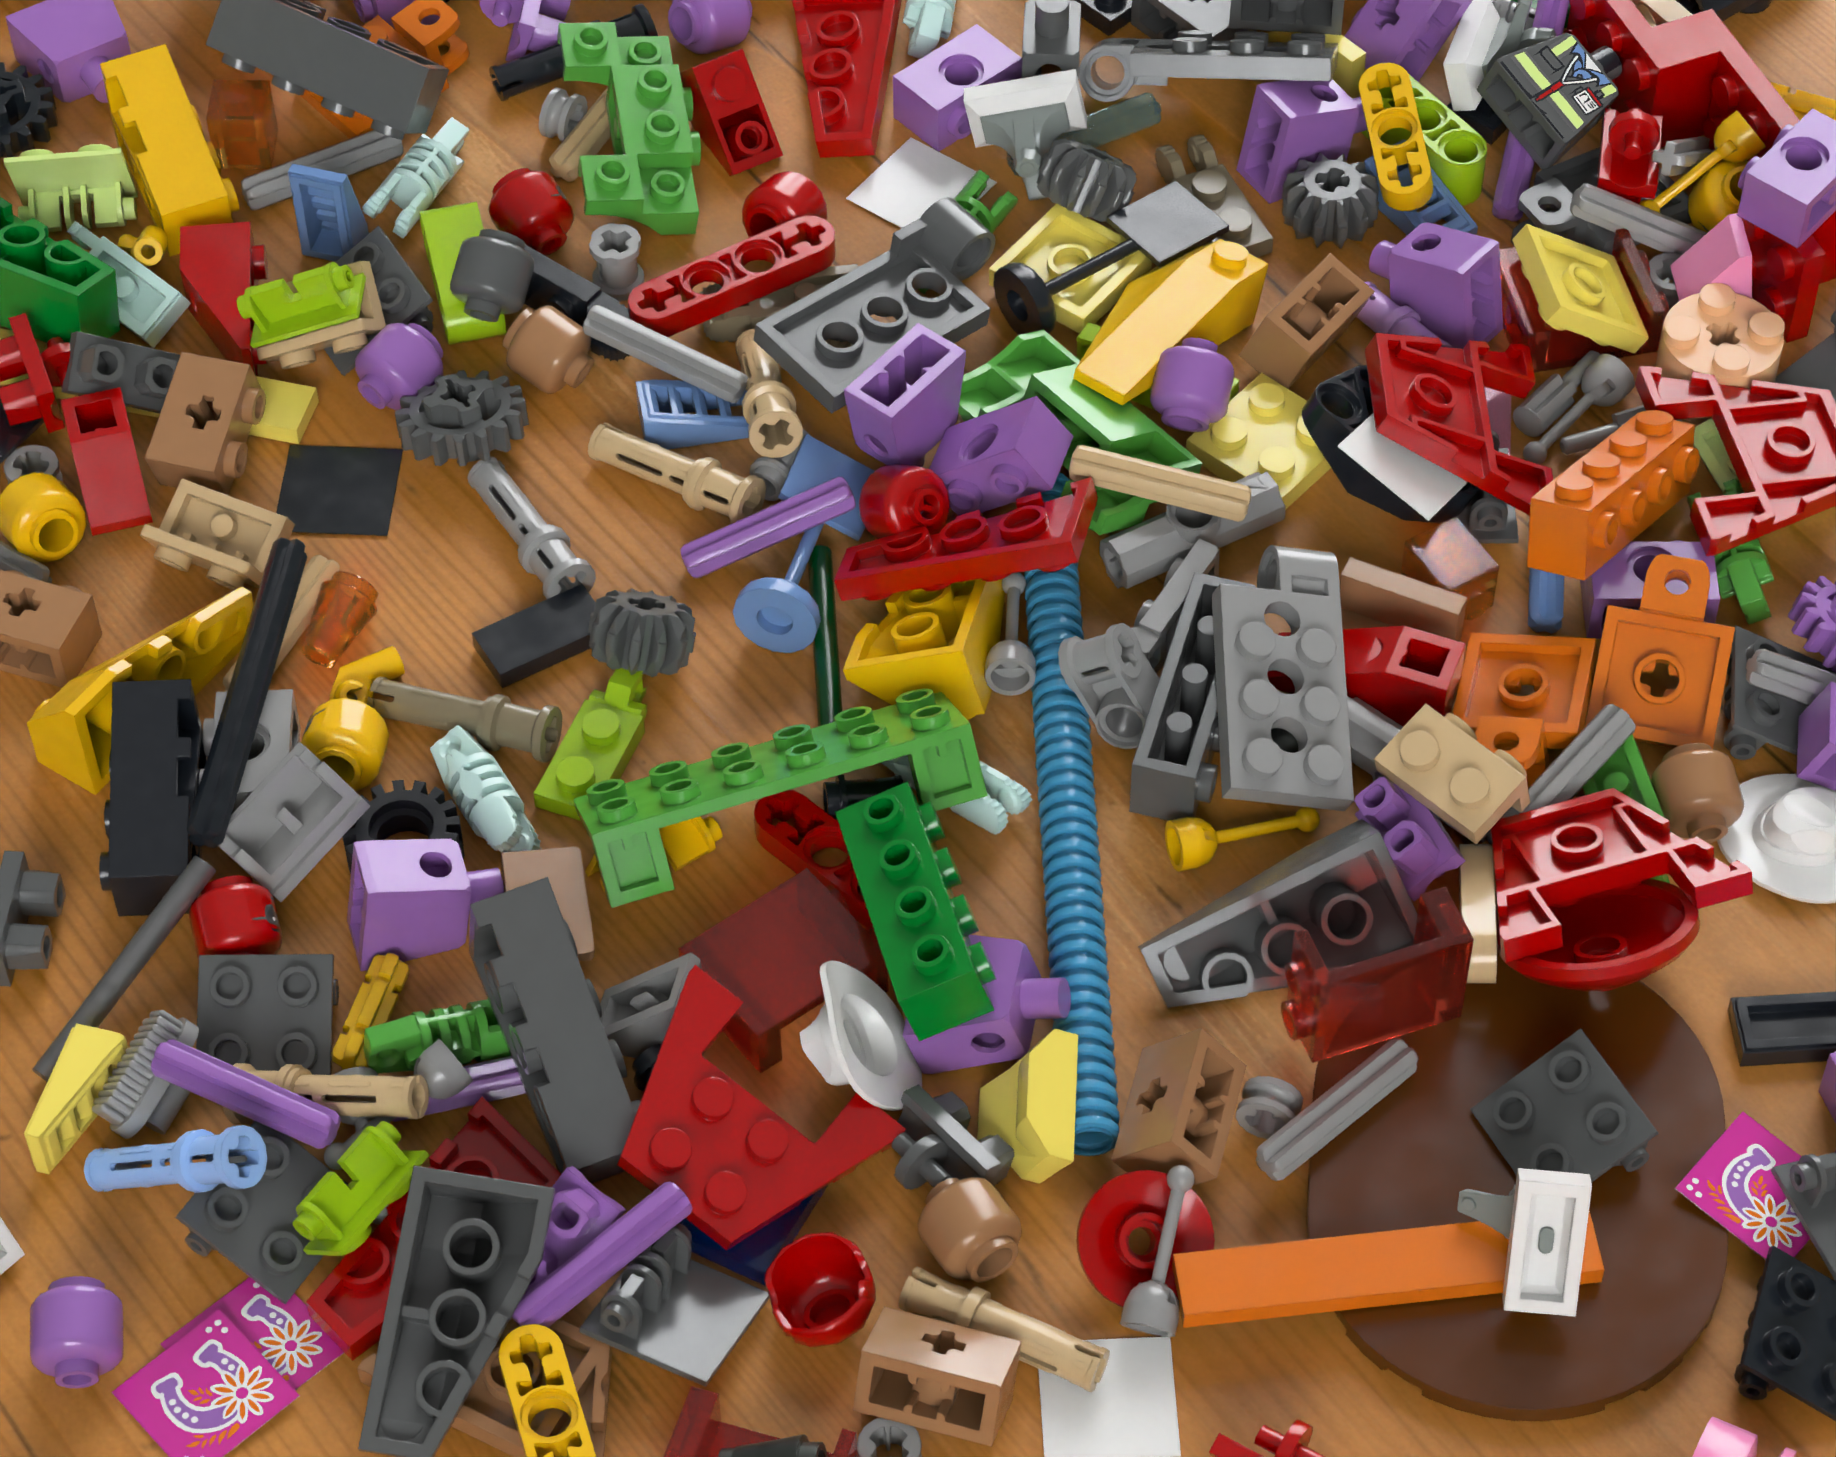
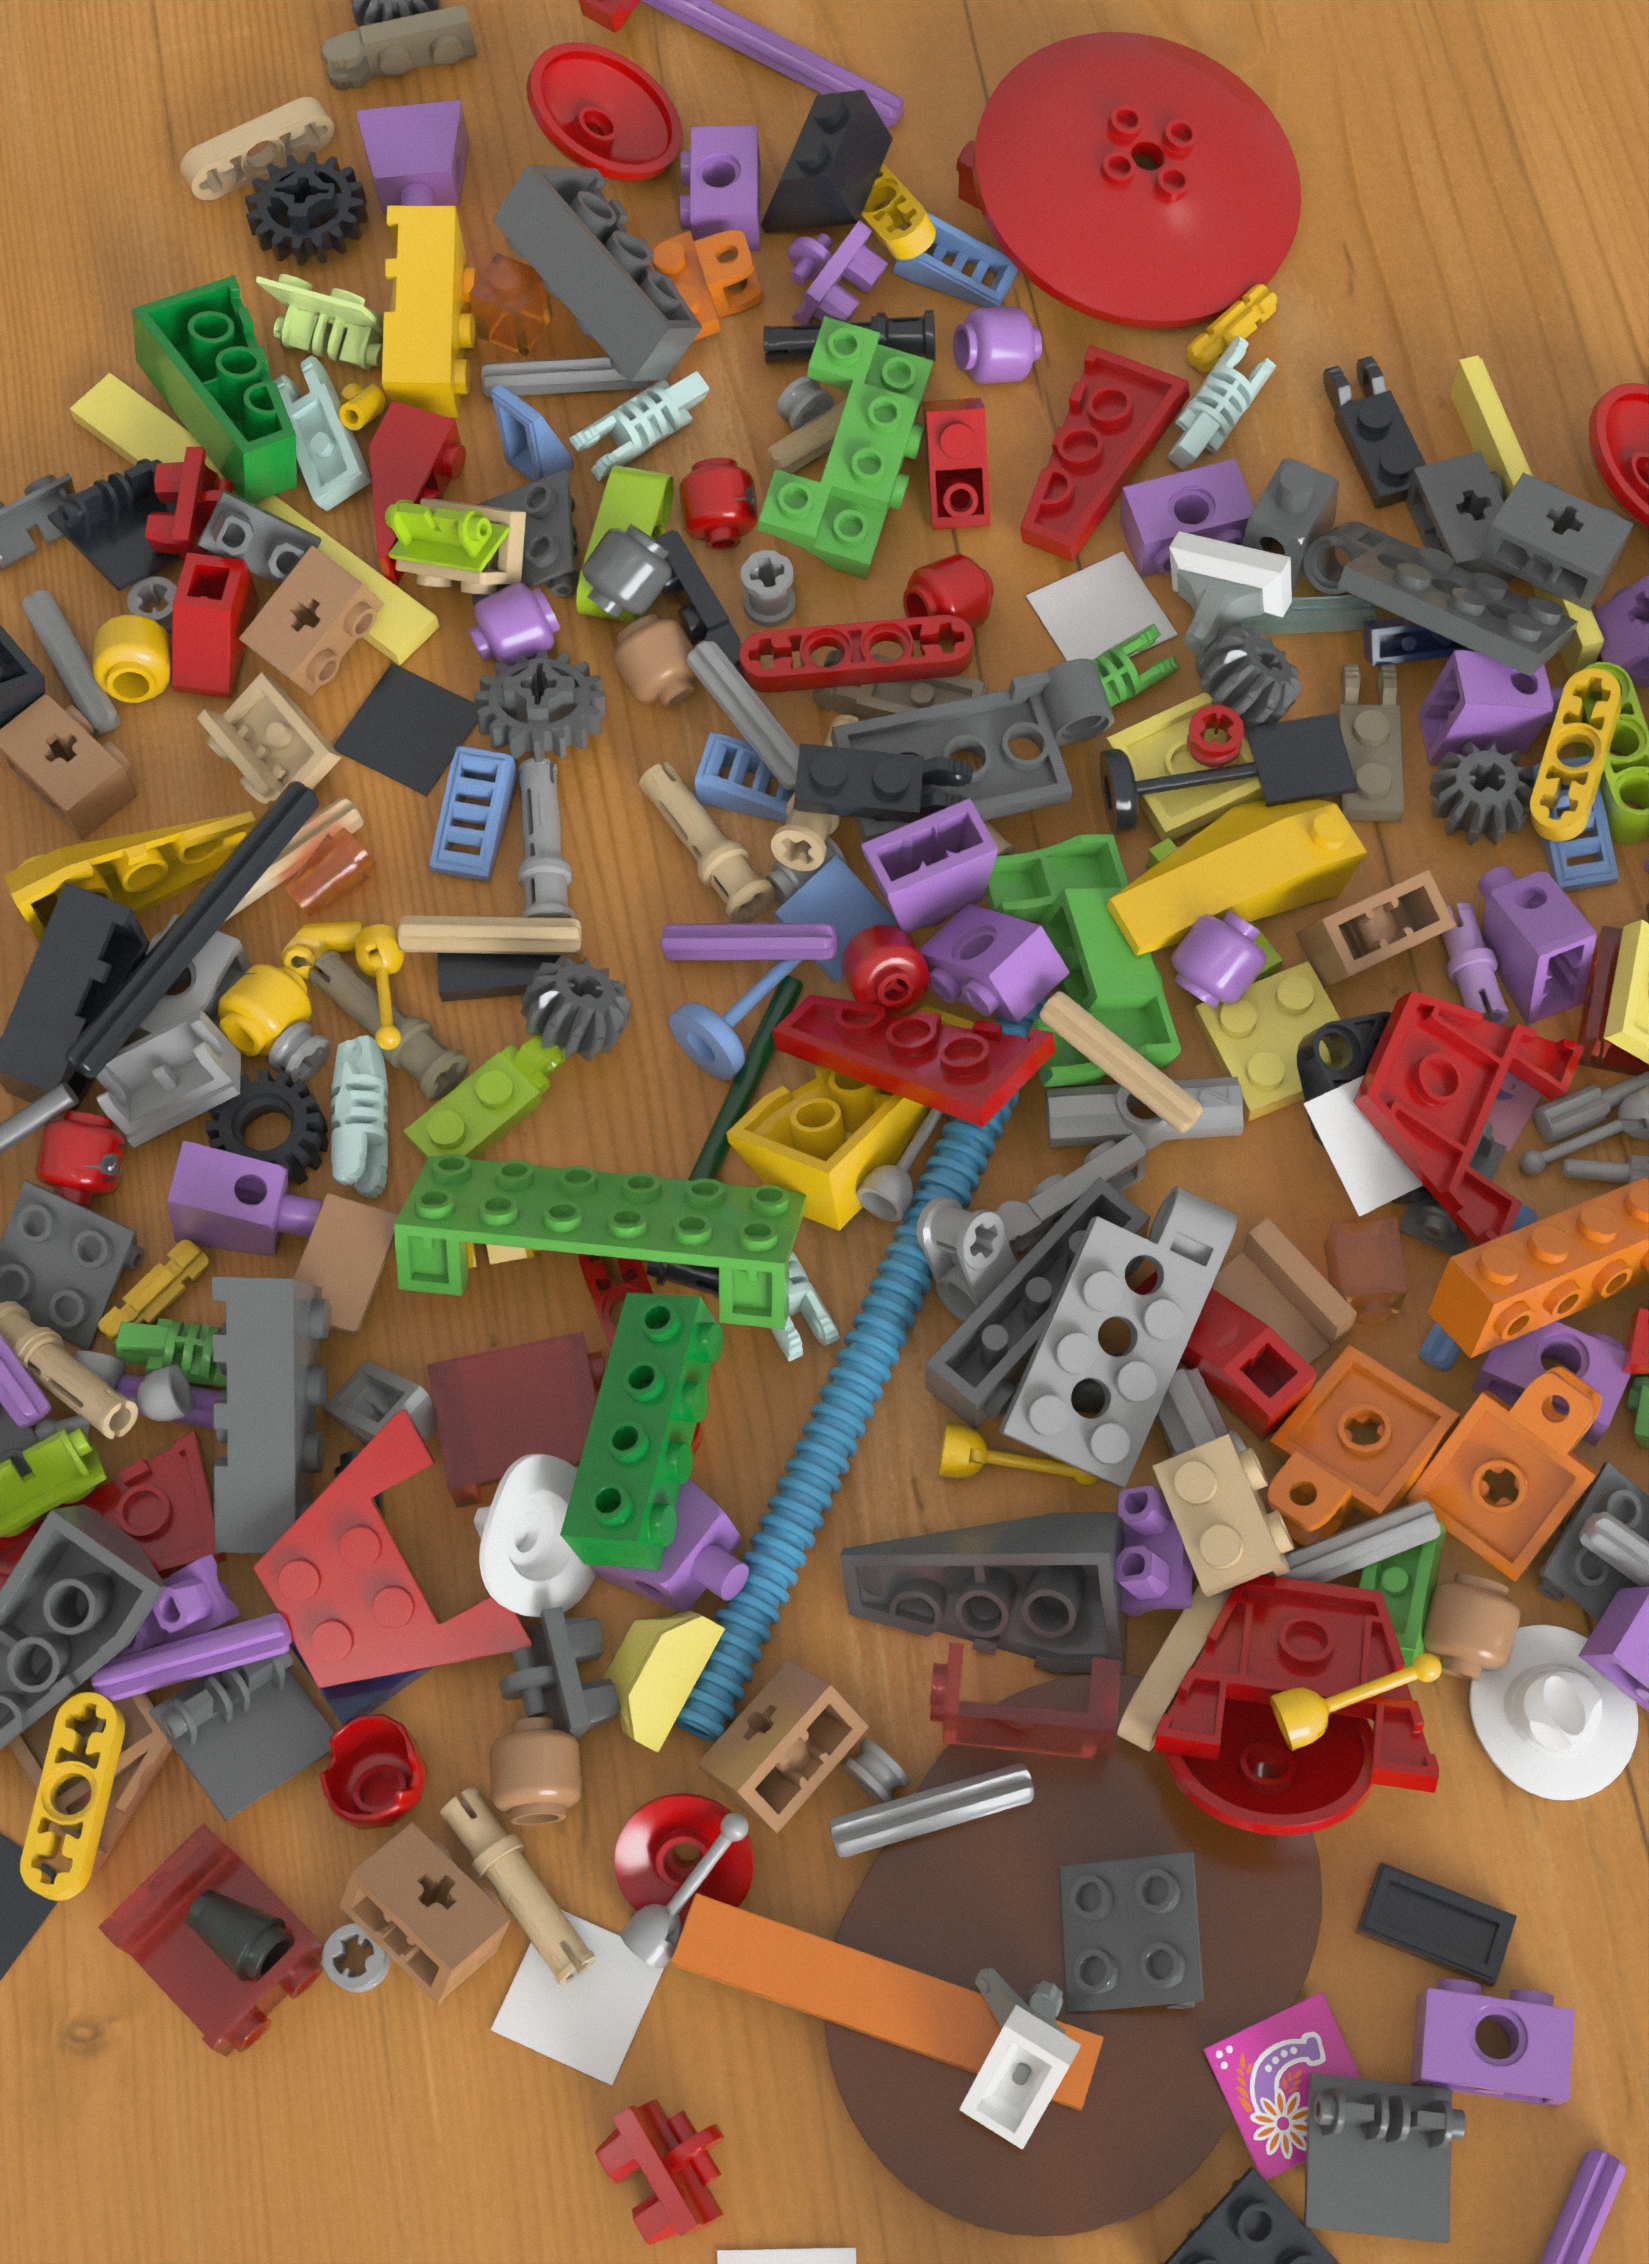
camera: 30 degrees right, 15 degrees up
none -> light grey bush [268,1021,331,1084]
none -> yellow hinge [354,924,405,1050]
none -> tan axle [397,915,583,955]
none -> medium blue slope [429,746,519,882]
none -> black hinge [793,743,973,823]
none -> red bush [1187,705,1244,768]
none -> yellow hinge [1270,1653,1441,1751]
none -> dark blue piece [1363,616,1474,666]

